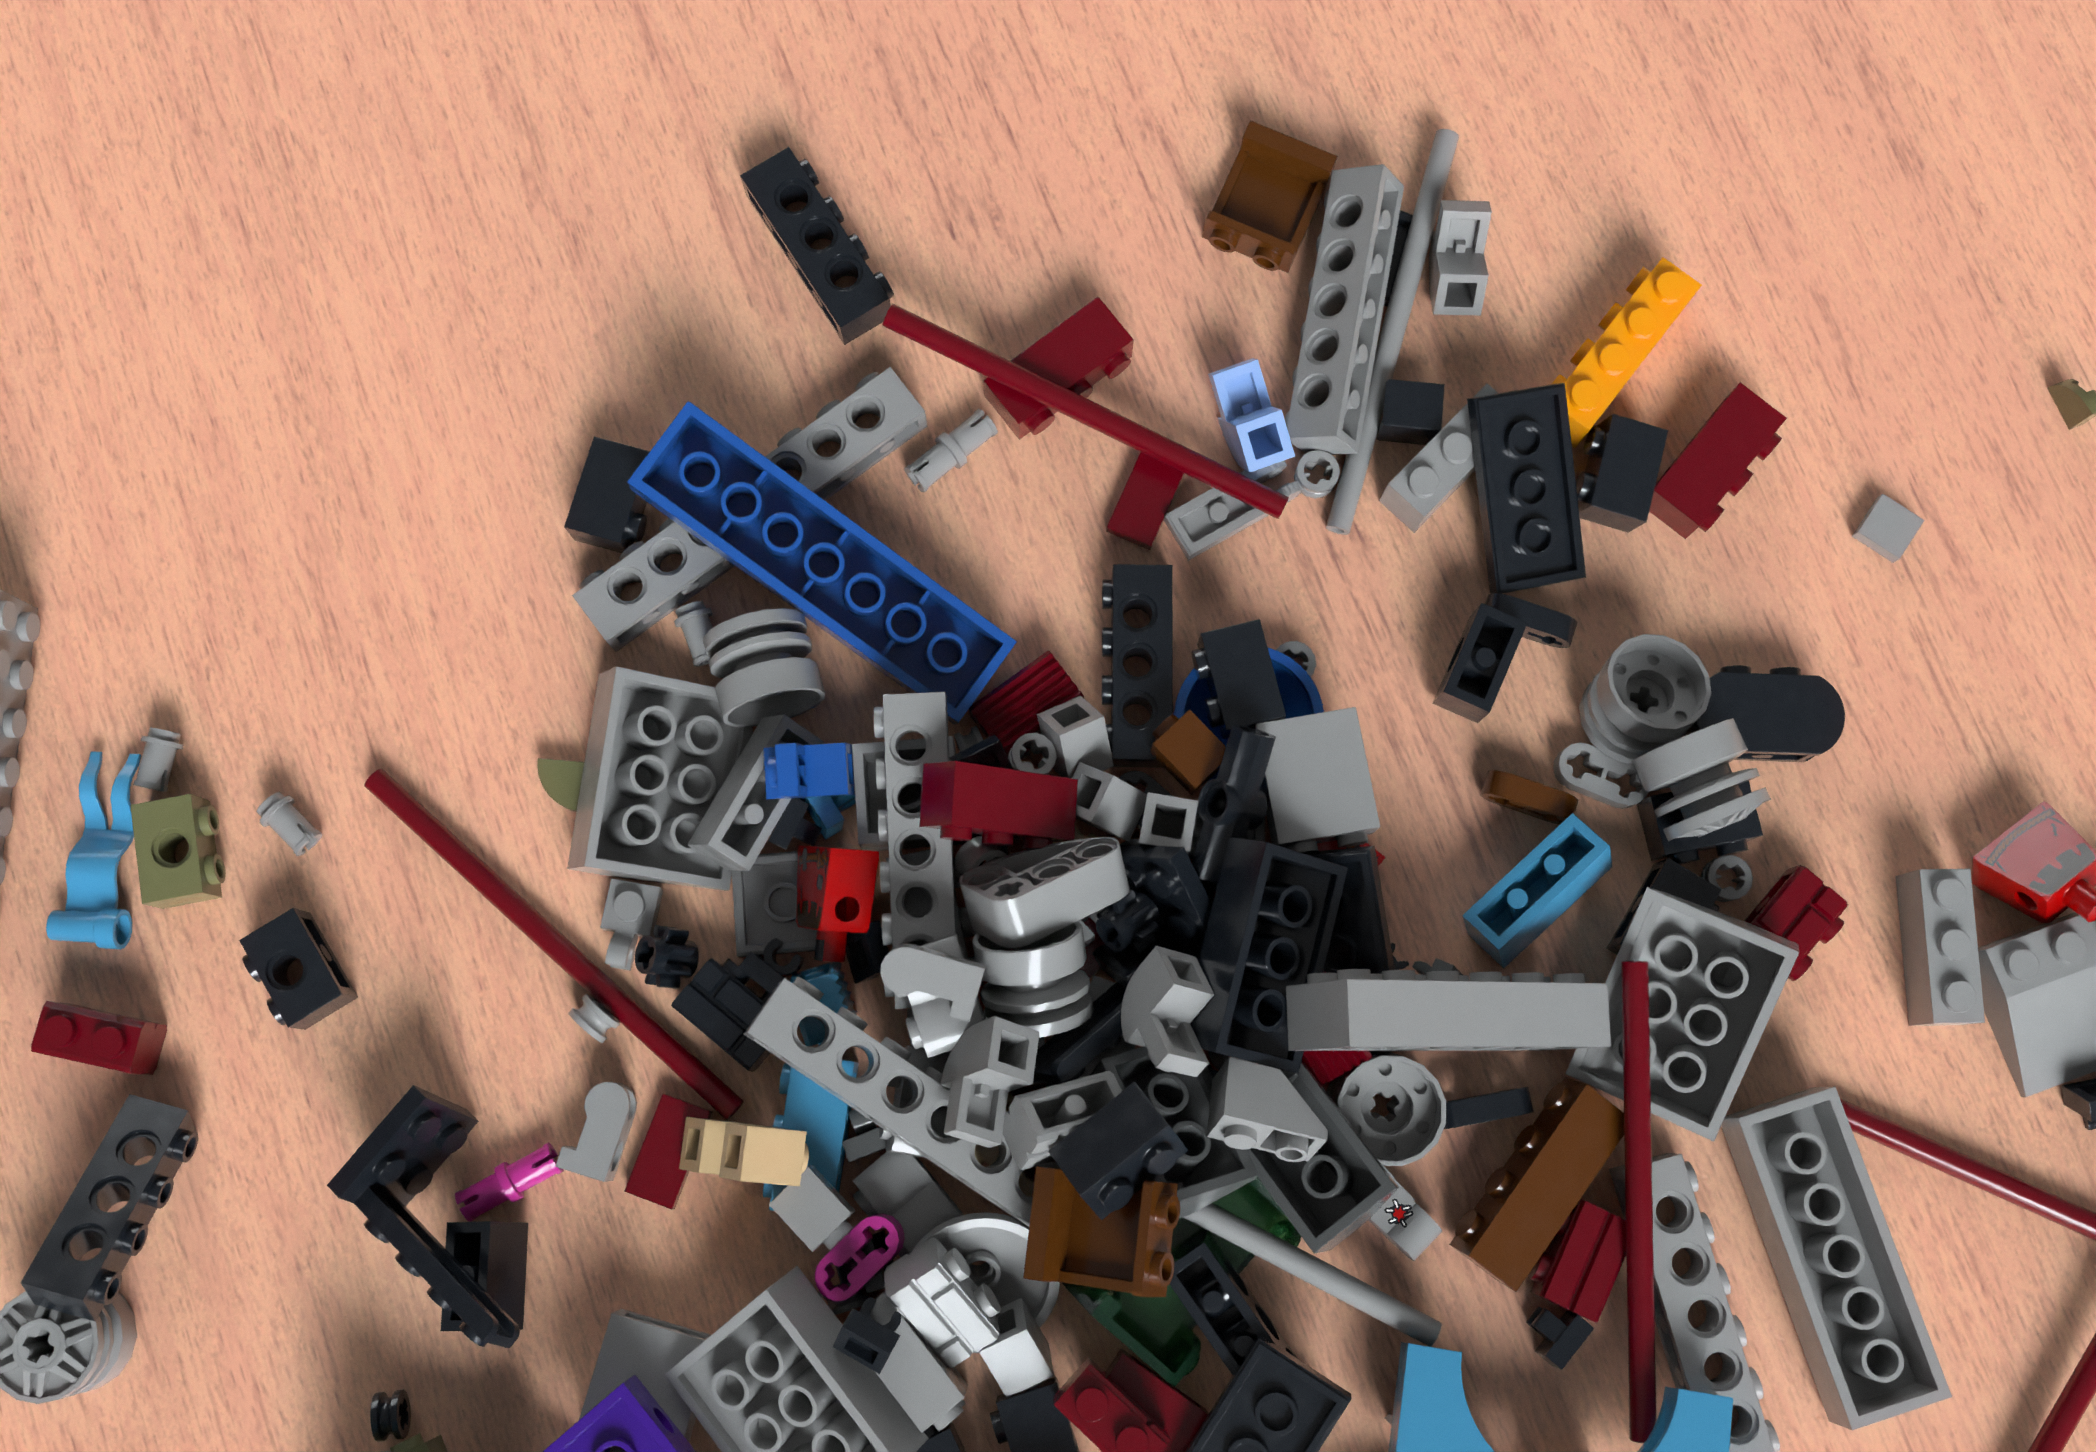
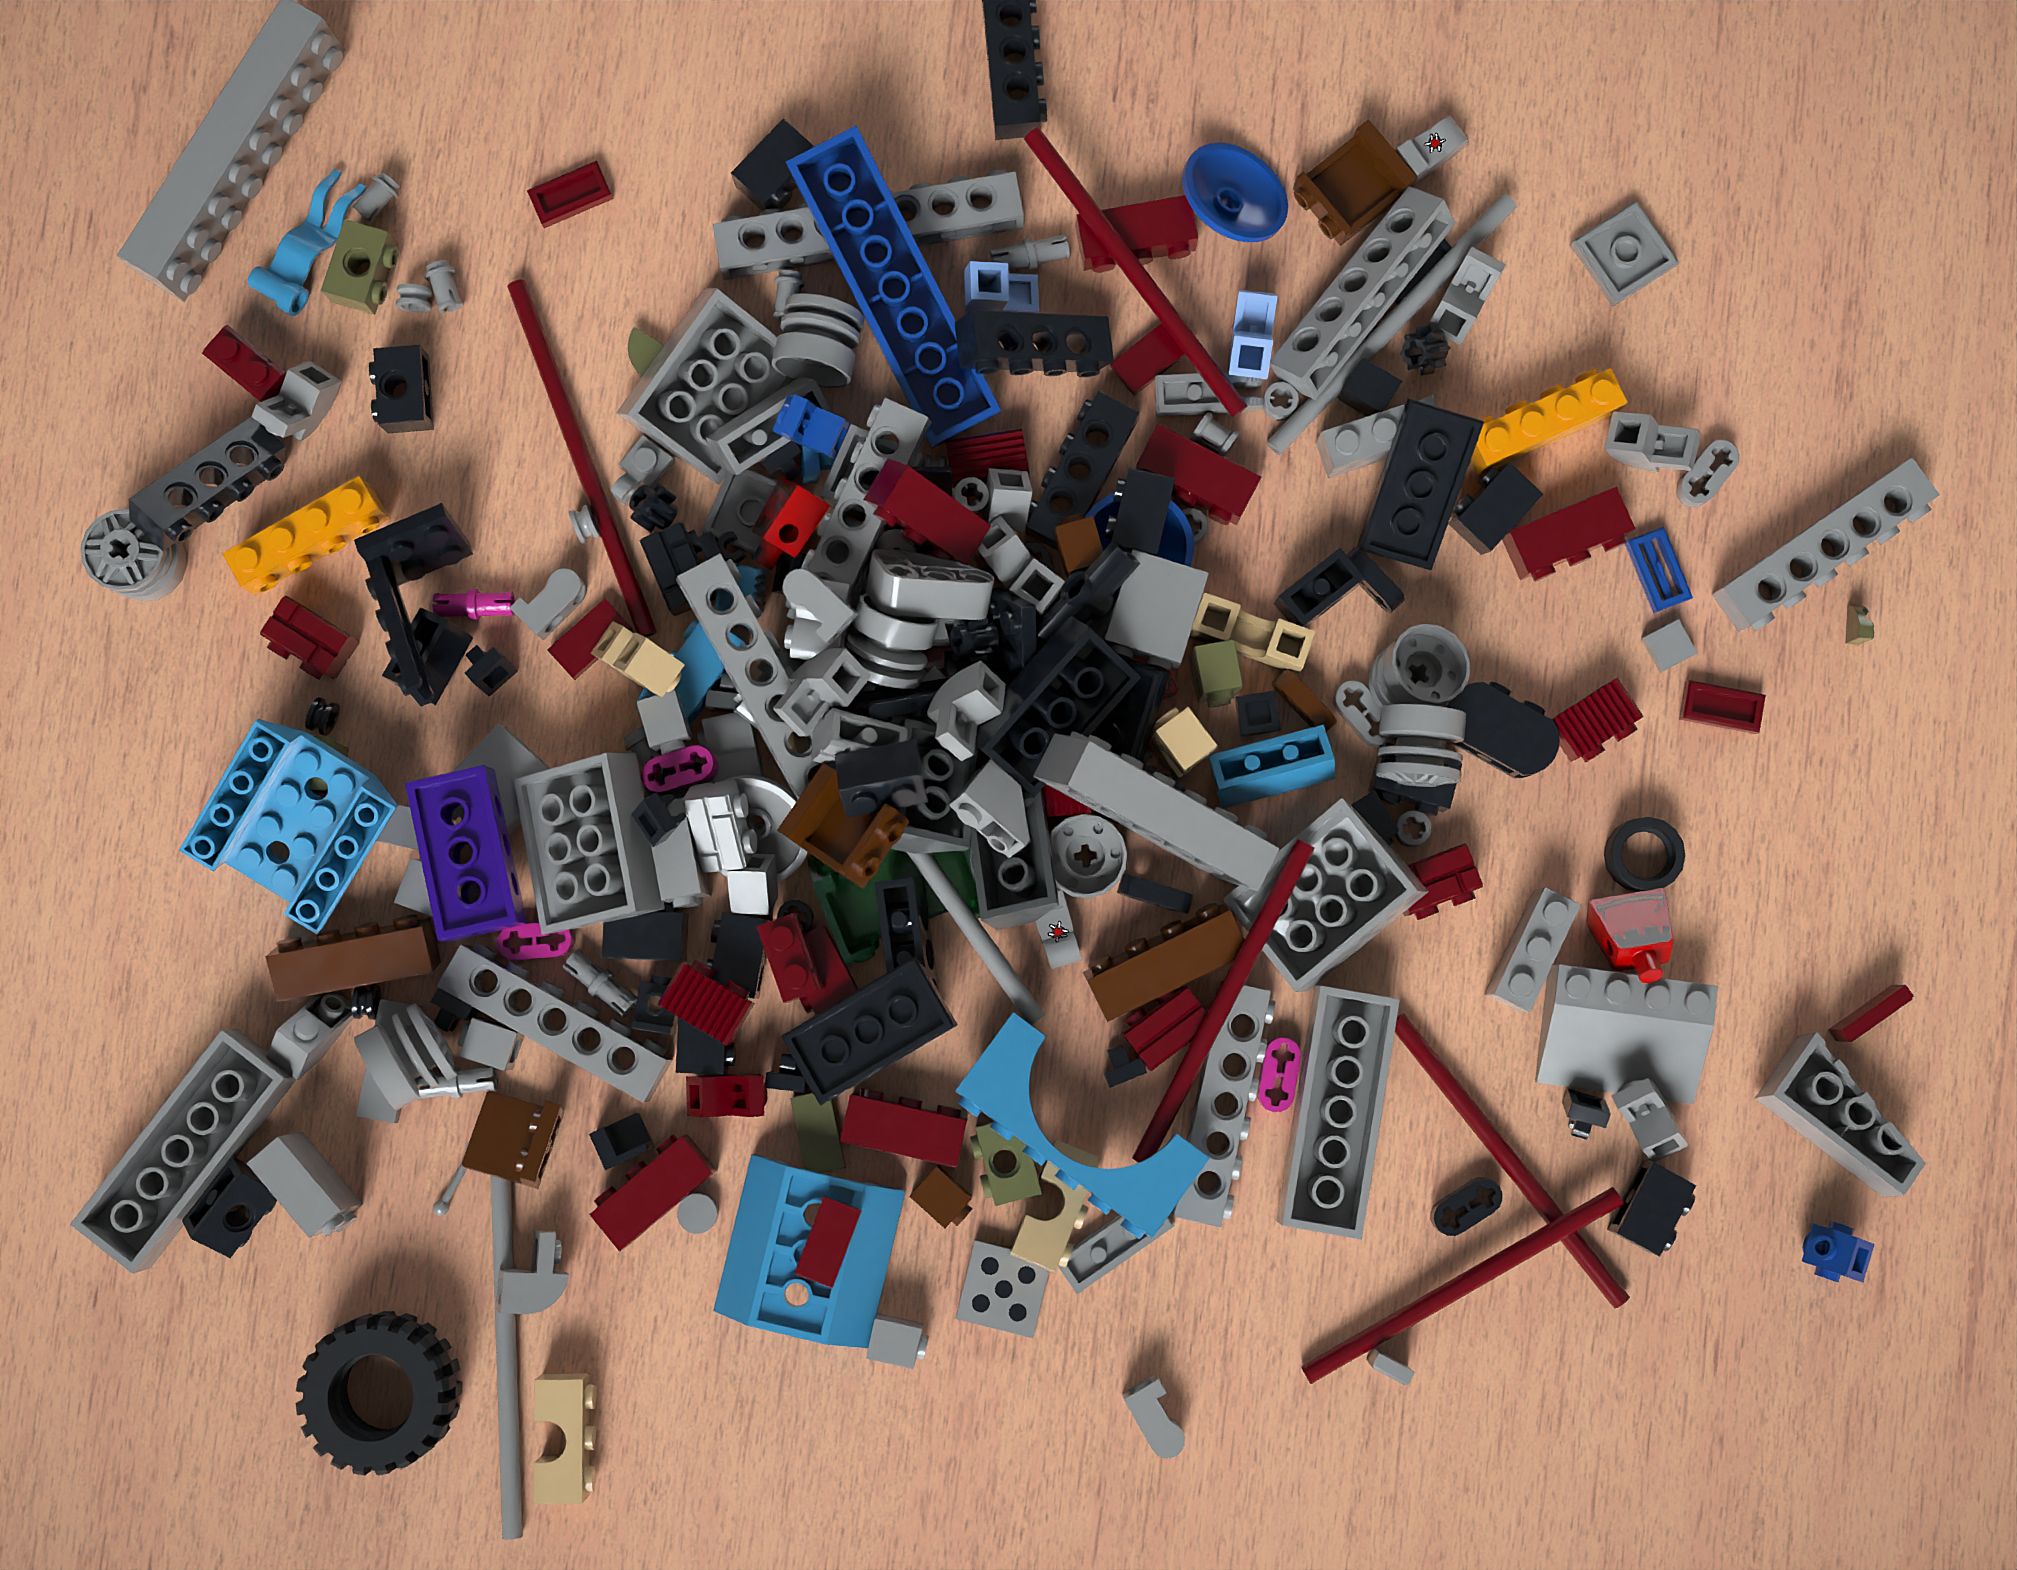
camera: 30 degrees right, 5 degrees up
none -> light orange brick [222,476,390,595]
none -> light grey brick [251,361,341,441]
none -> dark red brick [260,595,360,680]
none -> light grey bush [395,284,432,313]
none -> black tile [464,645,518,697]
none -> dark red tile [527,161,614,229]
none -> light grey pin [624,726,662,772]
none -> black bush [777,900,814,934]
none -> black brick [954,310,1114,378]
none -> light blue brick [964,261,1039,313]
none -> dark red brick [1136,424,1261,526]
none -> tan arch [1149,707,1218,780]
none -> blue dish [1182,143,1288,242]
none -> tan arch [1189,592,1316,675]
none -> olive brick [1189,640,1243,708]
none -> light grey bush [1190,412,1240,458]
none -> black tile [1235,691,1281,737]
none -> dark pink beam [1257,1037,1301,1112]
none -> light grey leg [1396,116,1469,187]
none -> black gear [1400,325,1450,376]
none -> black beam [1430,1177,1503,1236]
none -> dark red brick [1552,677,1644,763]
none -> light grey tile [1570,201,1679,307]
none -> light grey brick [1604,411,1701,472]
none -> black tyre [1604,817,1686,892]
none -> blue tile [1625,527,1693,614]
none -> light grey beam [1676,440,1739,508]
none -> dark red tile [1679,680,1766,734]
none -> light grey brick [1712,457,1940,632]

